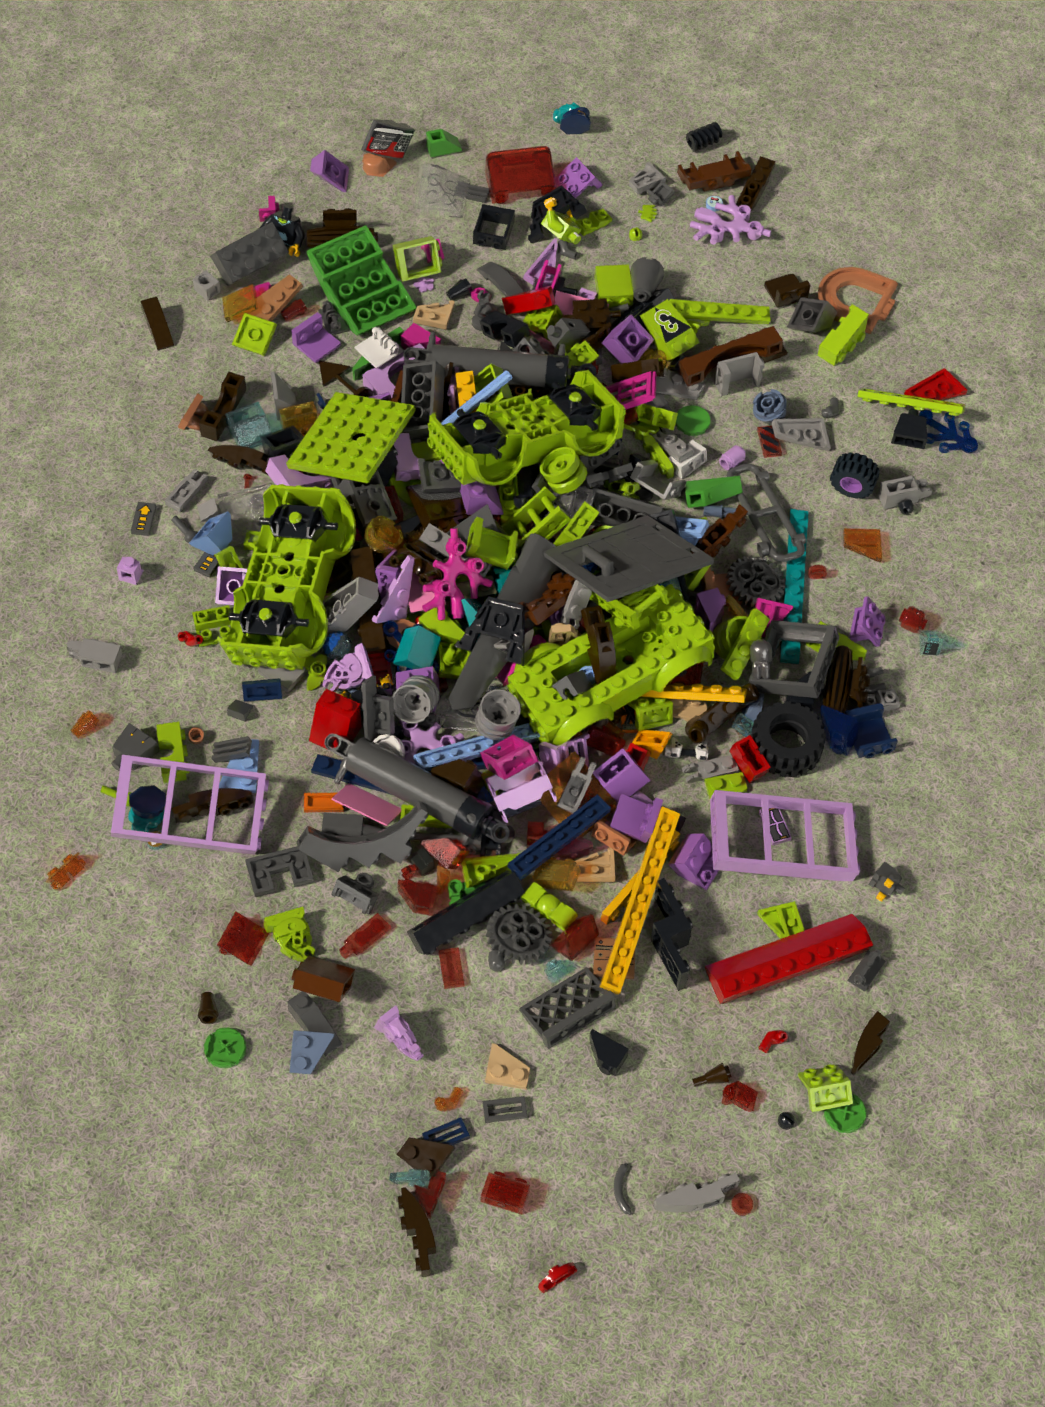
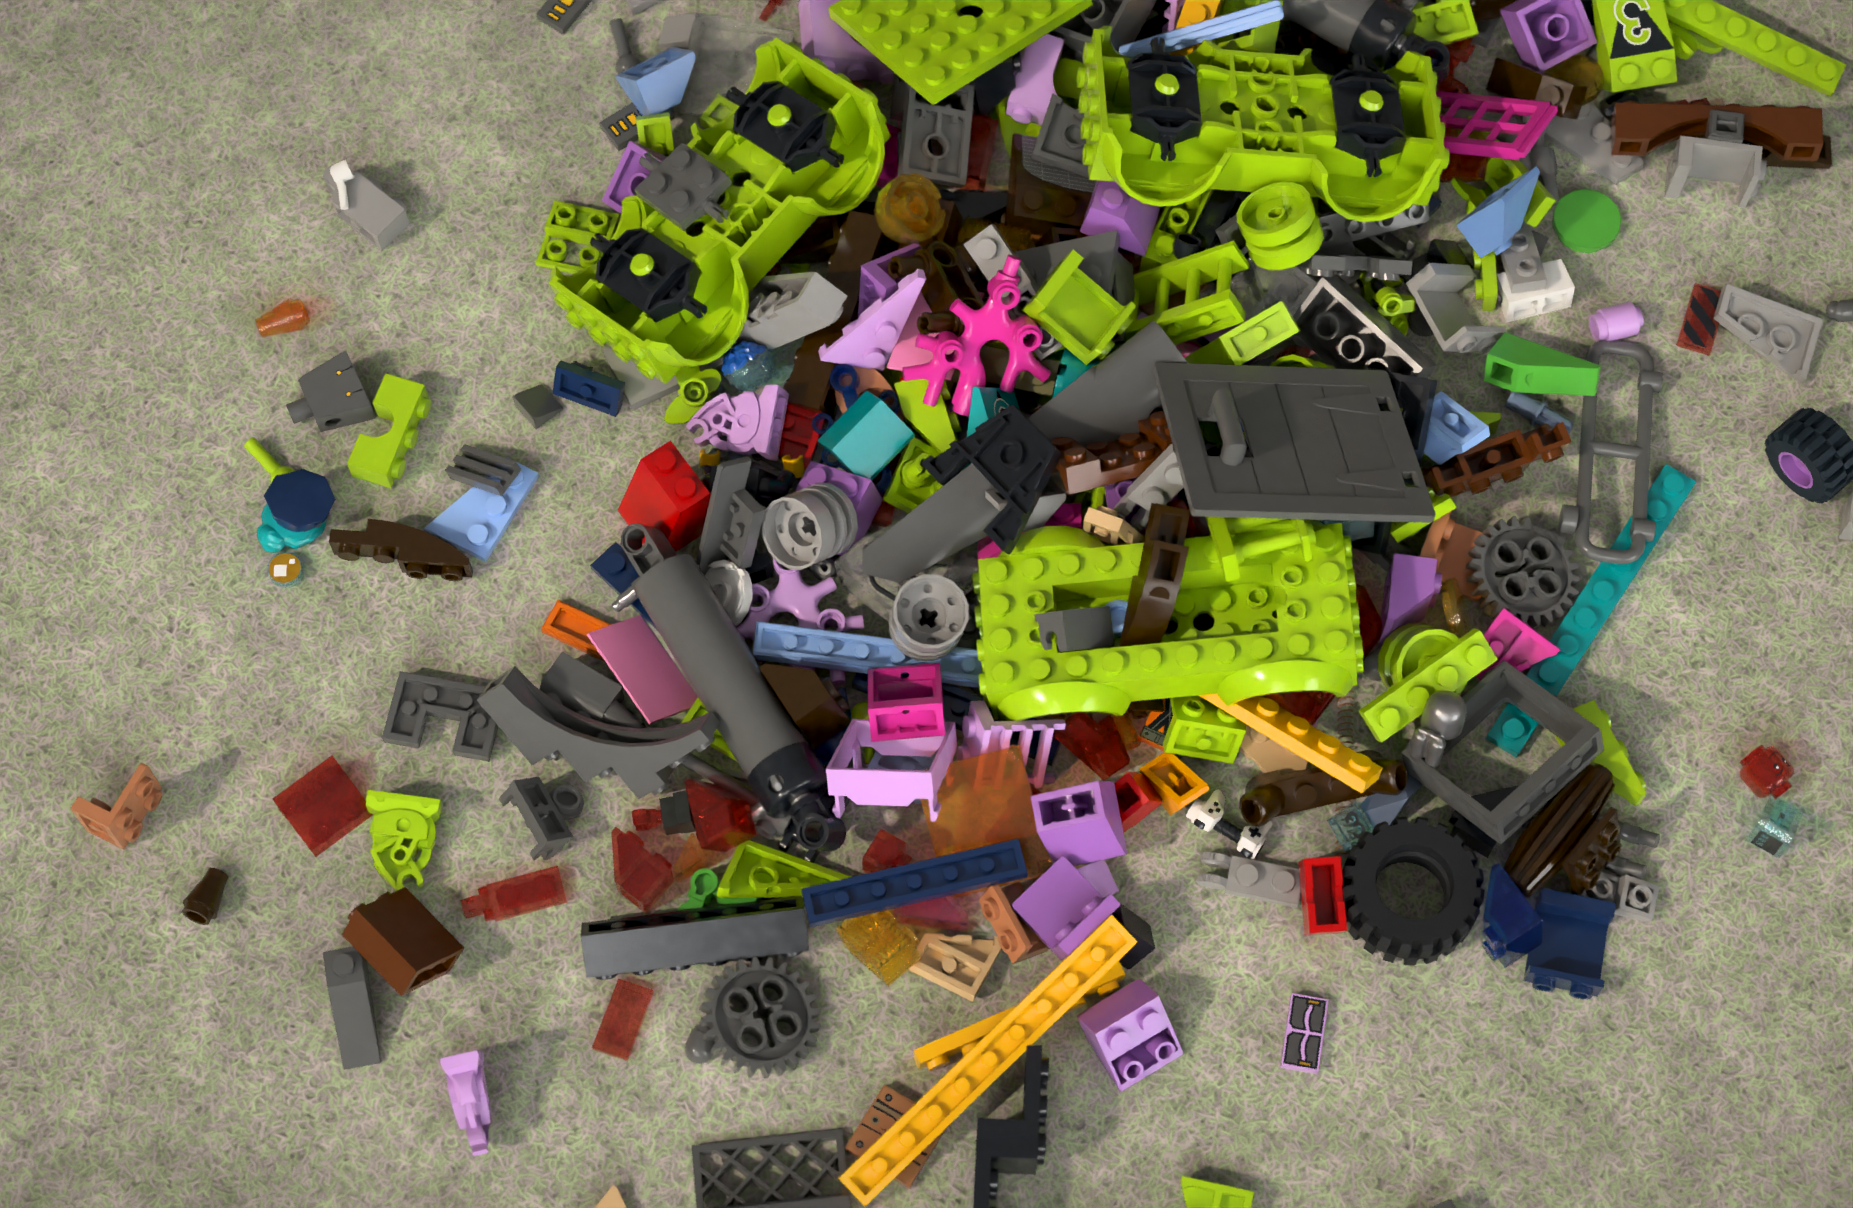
camera: 30 degrees right, 10 degrees up
clear orange hinge [45,852,86,890] -> none
lavender window [111,755,269,855] -> none
lavender brick [117,557,144,585] -> none
red arm [178,631,203,647] -> none
nougat hinge [188,727,204,744] -> none
bright green tile [204,1027,246,1068] -> none
sand blue wing [289,1030,335,1074] -> none
lime piece [521,882,578,931] -> none
clear light blue plate [544,959,569,984] -> none
clear red slope [550,914,599,961] -> none
light grey hinge [556,757,596,814] -> none
lime wing [704,772,747,805] -> none
lavender window [710,790,860,881] -> none
sand blue cone [753,389,787,425] -> none
clear red tile [808,565,827,579] -> none
clear orange wing [843,528,882,562] -> none
medium lavender bracket [849,596,885,647] -> none
none -> nougat bracket [70,763,162,850]
none -> white hand [330,160,355,210]
none -> dark grey plate [634,143,732,231]
none -> medium blue slope [1456,166,1540,258]
none -> dark grey slope [1704,109,1745,143]

